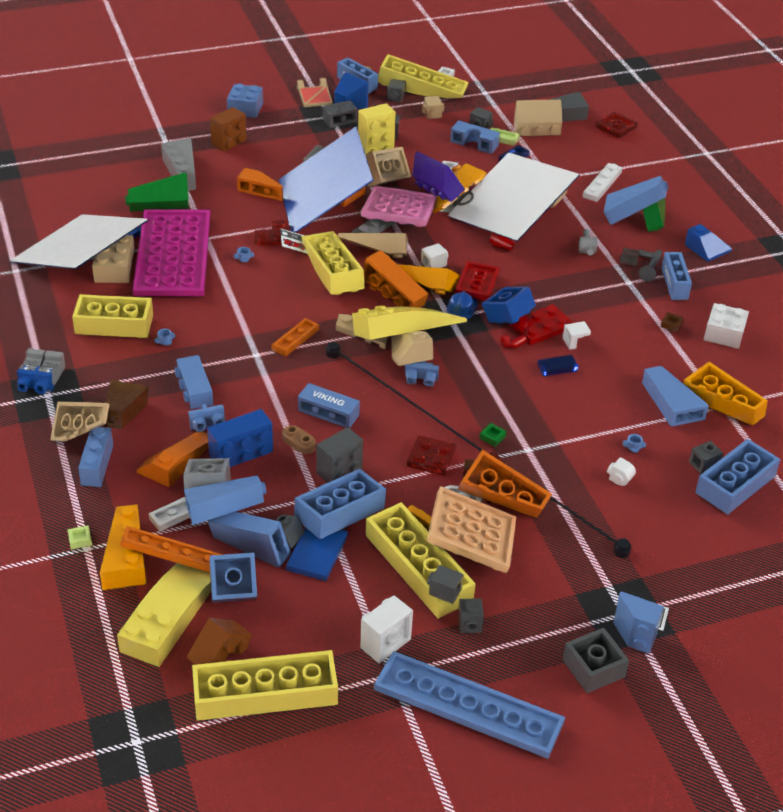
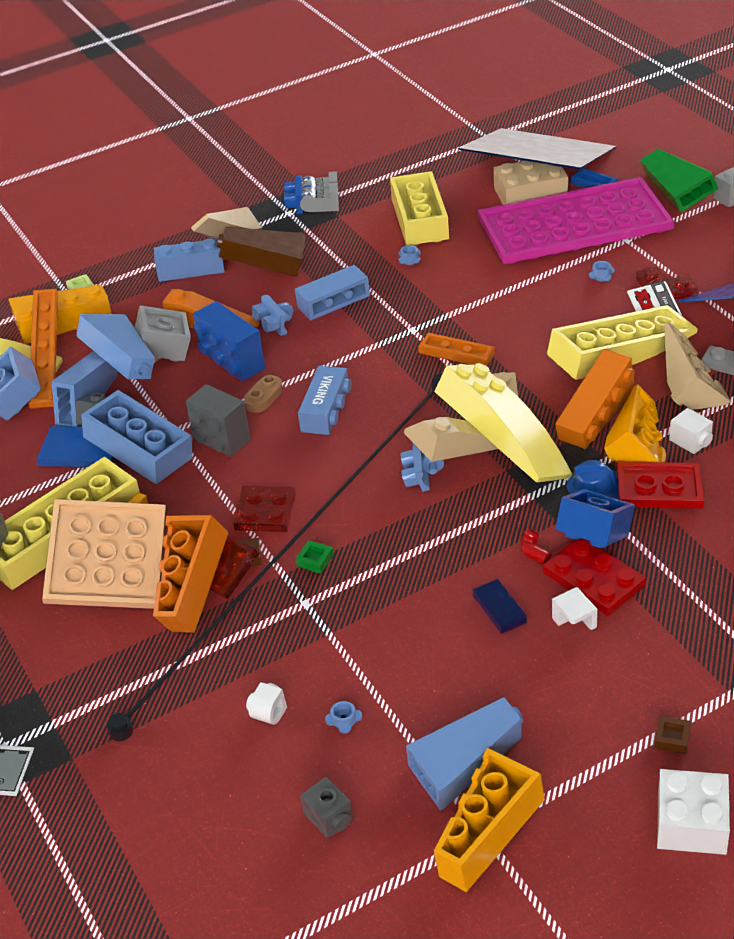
camera: 85 degrees right, 0 degrees up
medium blue brick [695,439,781,514] -> none

